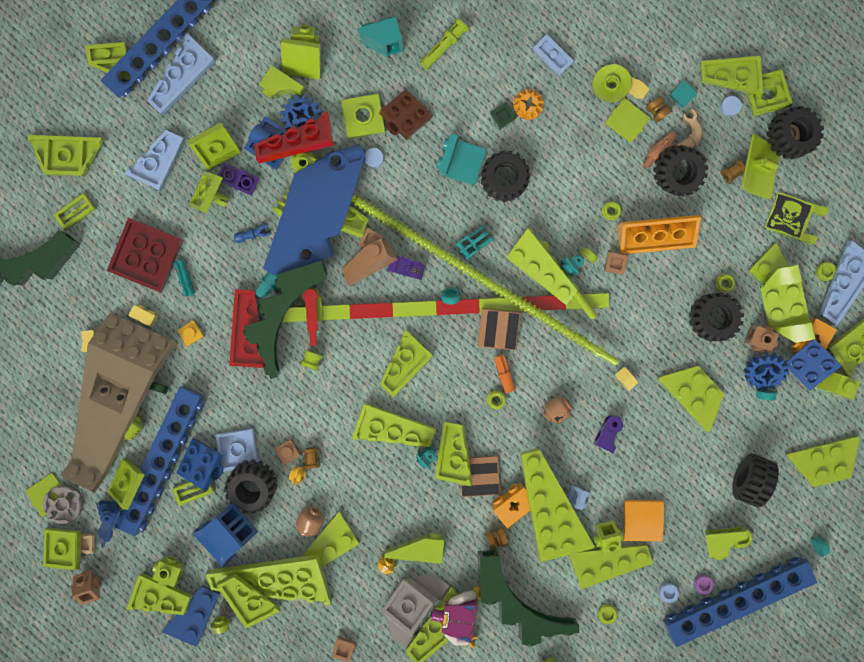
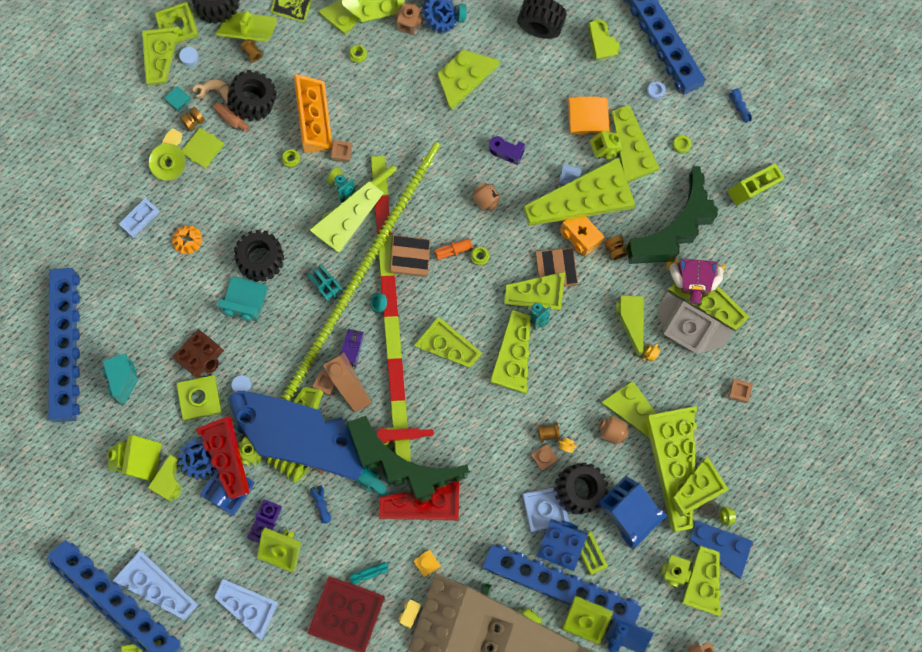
camera: 95 degrees left, 15 degrees down
lime tile [187,122,241,170] -> none
lime wheel [300,350,323,370] -> none
lime pin [419,18,469,71] -> none
dark green tile [490,102,516,130] -> none
light yellow piece [615,367,638,391] -> none
black tyre [689,293,744,341] -> none
medium lavender tile [693,574,714,595] -> none

